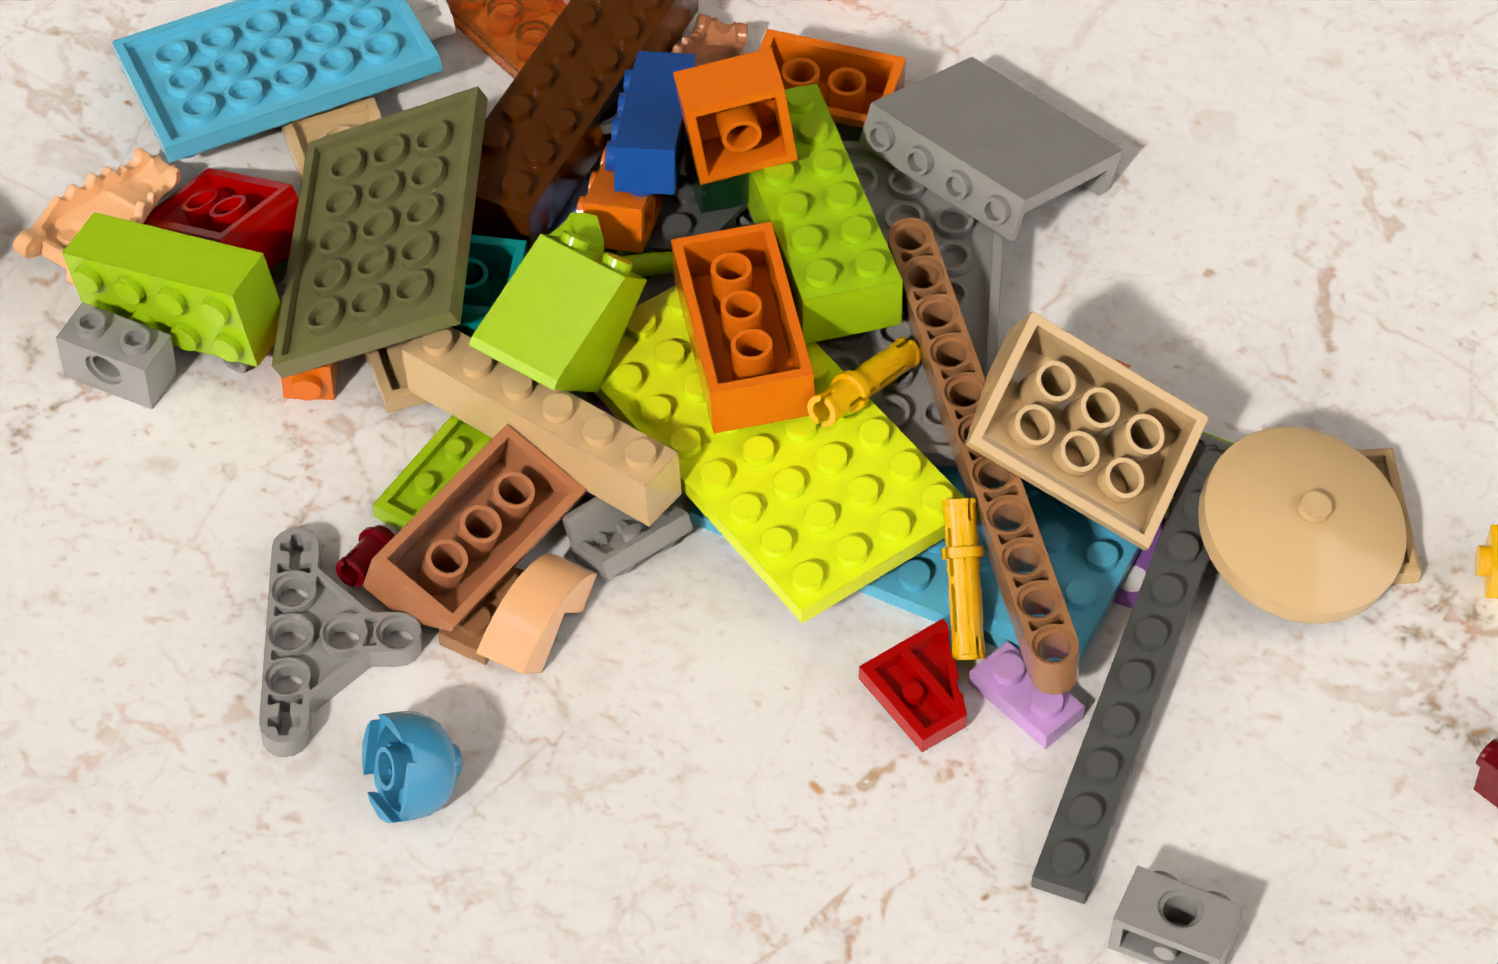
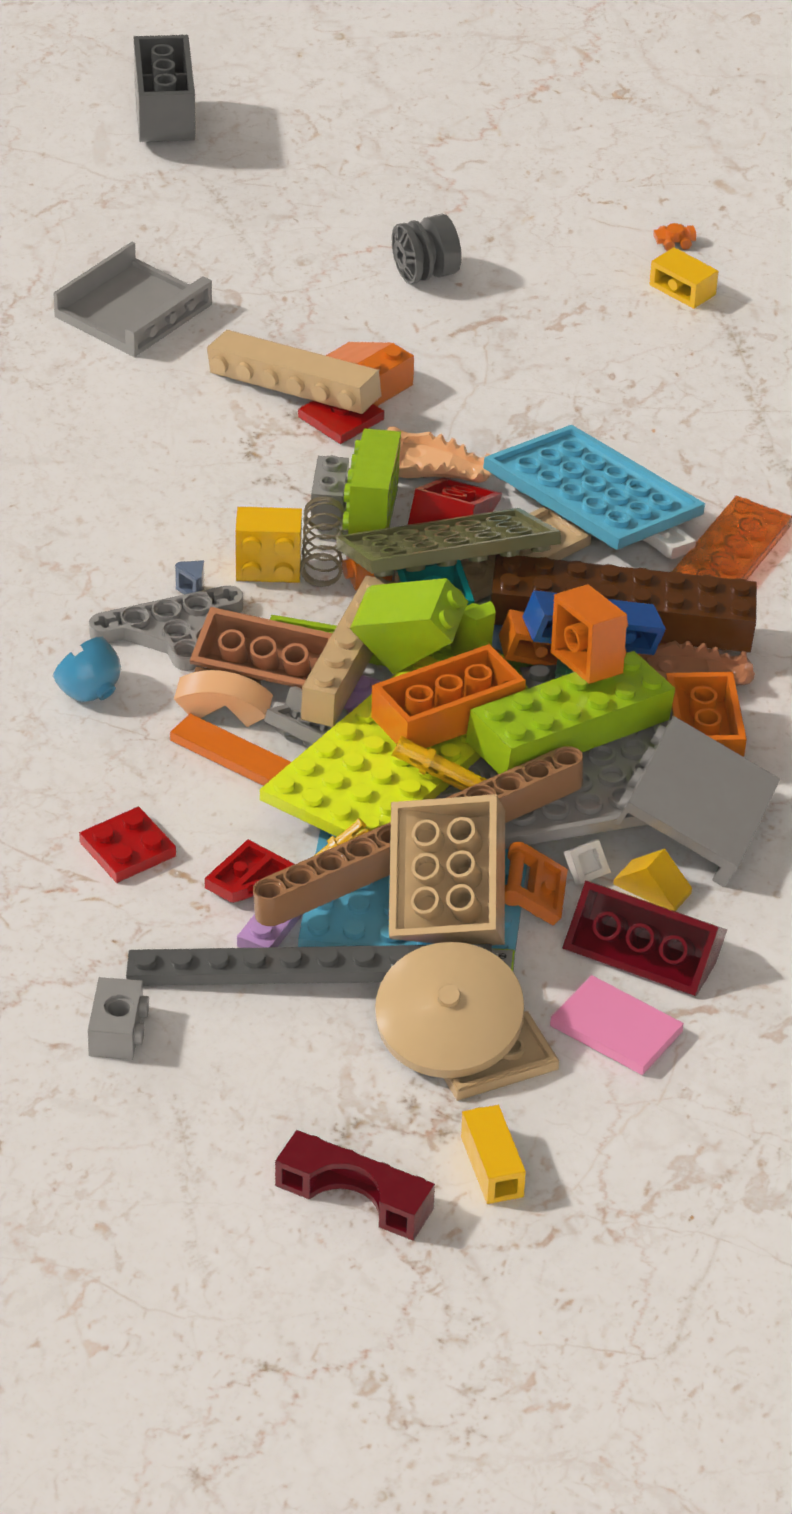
camera: 70 degrees right, 10 degrees down
none -> red plate [79,806,176,883]
none -> orange tile [170,713,291,786]
none -> sand blue slope [175,560,204,594]
none -> yellow brick [235,506,302,583]
none -> dark tan piece [300,496,344,587]
none -> bright pink tile [550,975,684,1075]
none -> dark red slope [562,880,728,996]
none -> white plate [564,840,611,885]
none -> yellow slope [613,848,692,911]

